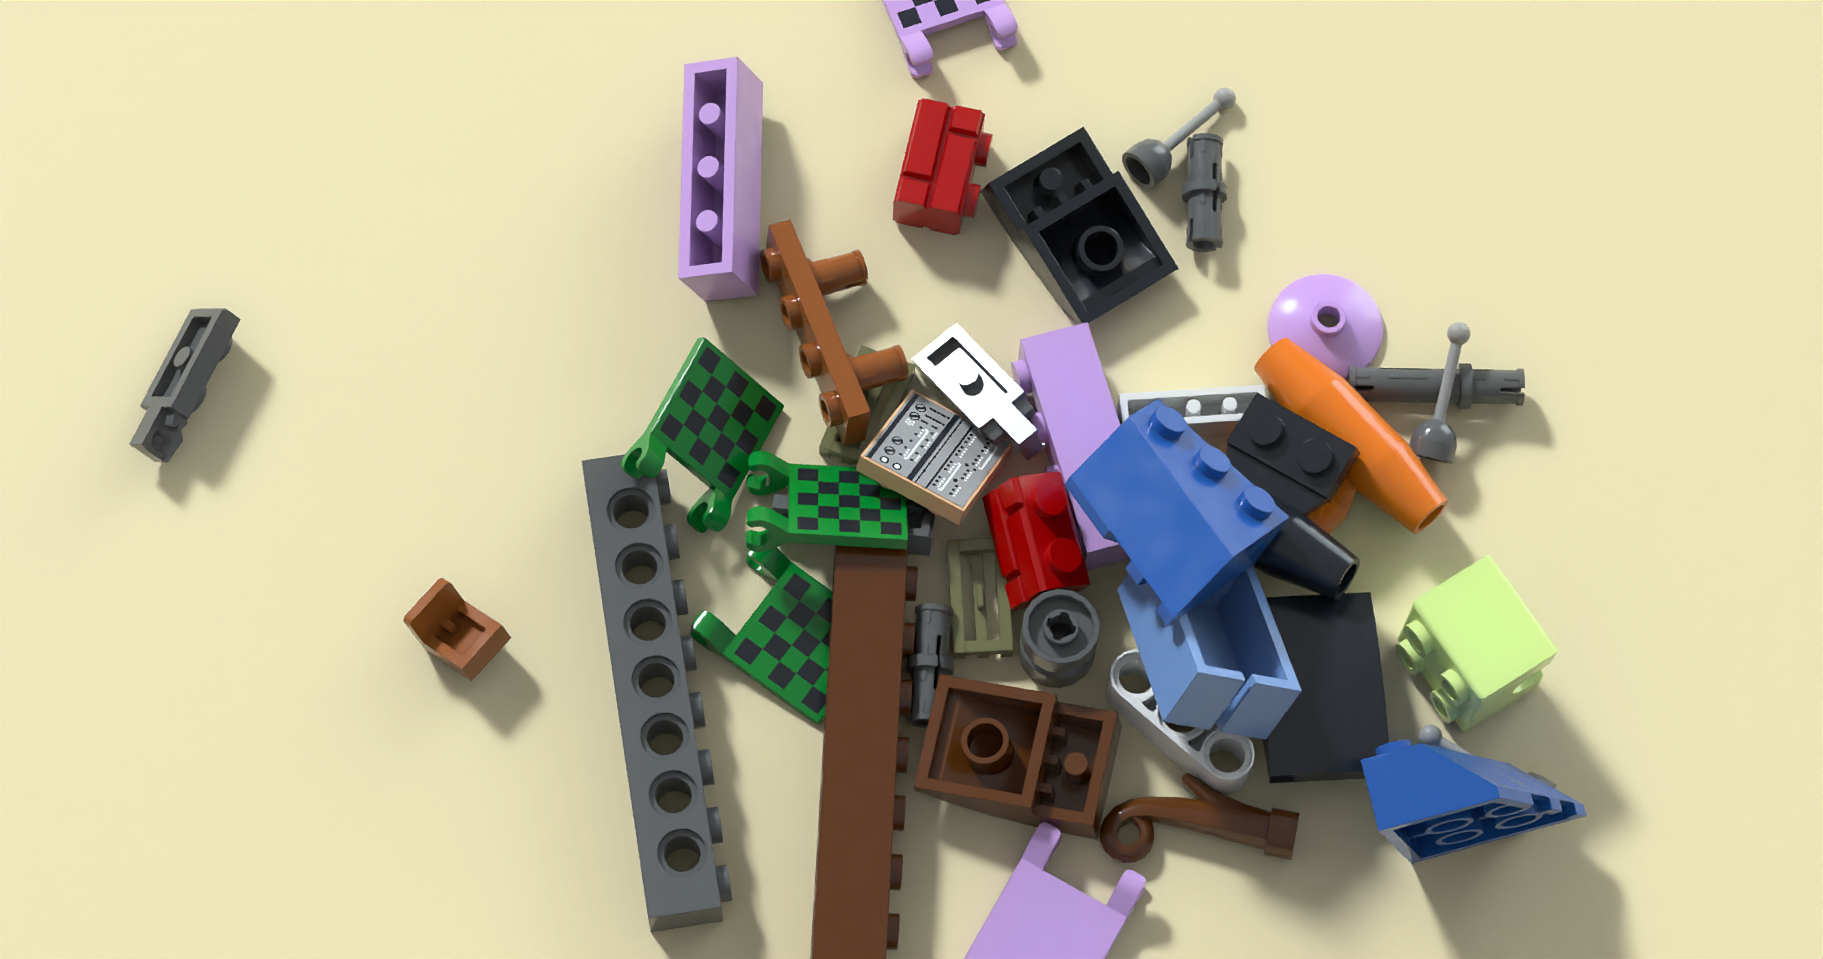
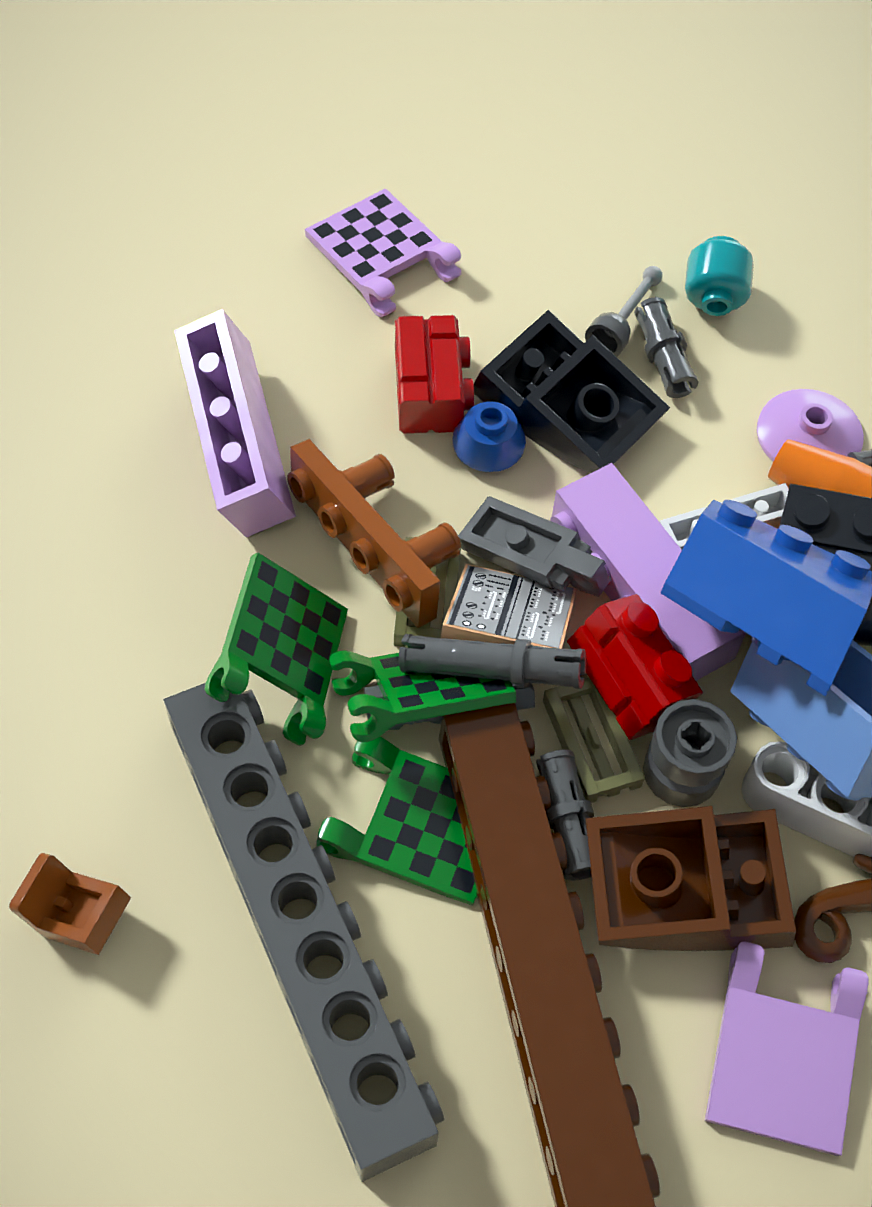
camera: 15 degrees left, 10 degrees down
none -> dark grey pin [399,634,586,689]
none -> blue cone [452,402,526,472]
none -> teal head [685,236,754,316]

